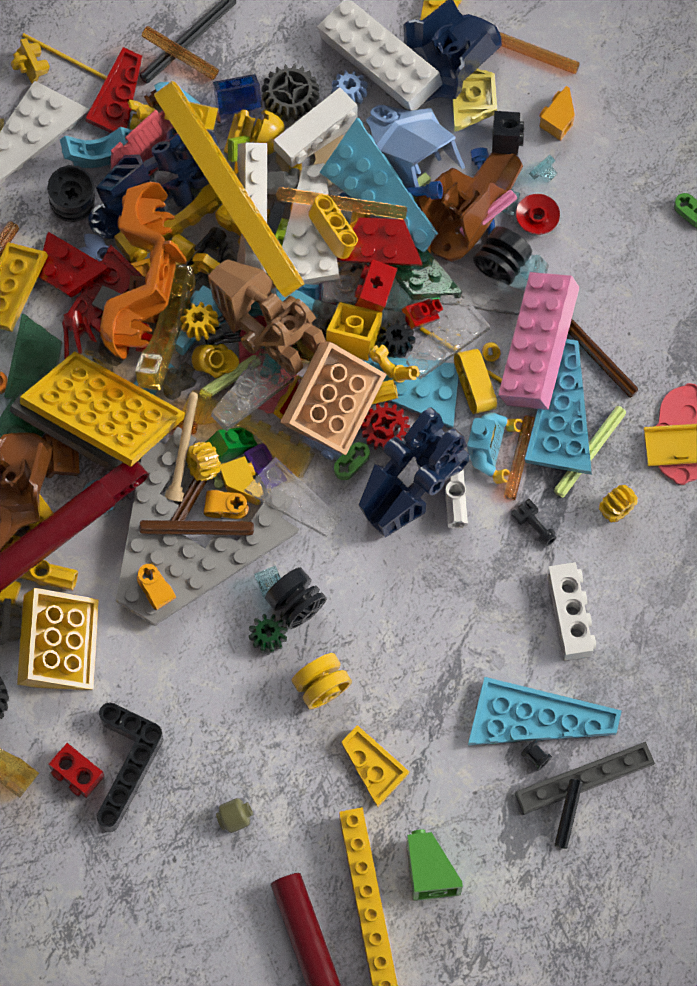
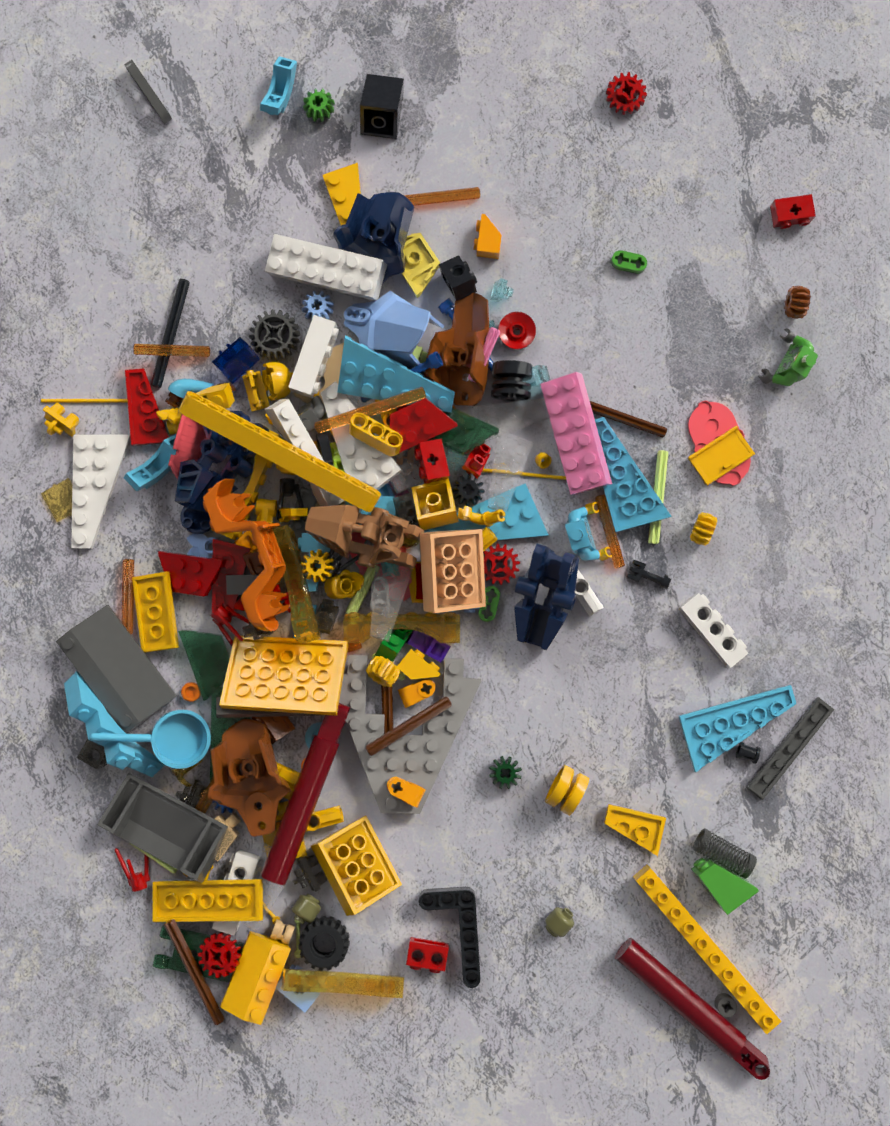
camera: 25 degrees left, 15 degrees up
black wheel [47,165,95,222] -> none
tan piece [165,392,198,502] -> none
lime tile [228,135,250,162] -> none
clear wing [244,457,342,537] -> none
clear light blue tile [254,565,281,597] -> none
black wheel [265,567,327,629] -> none
yellow beam [454,348,497,414] -> none
black axle [555,779,583,849] -> none
none -> dark grey piece [693,828,757,879]

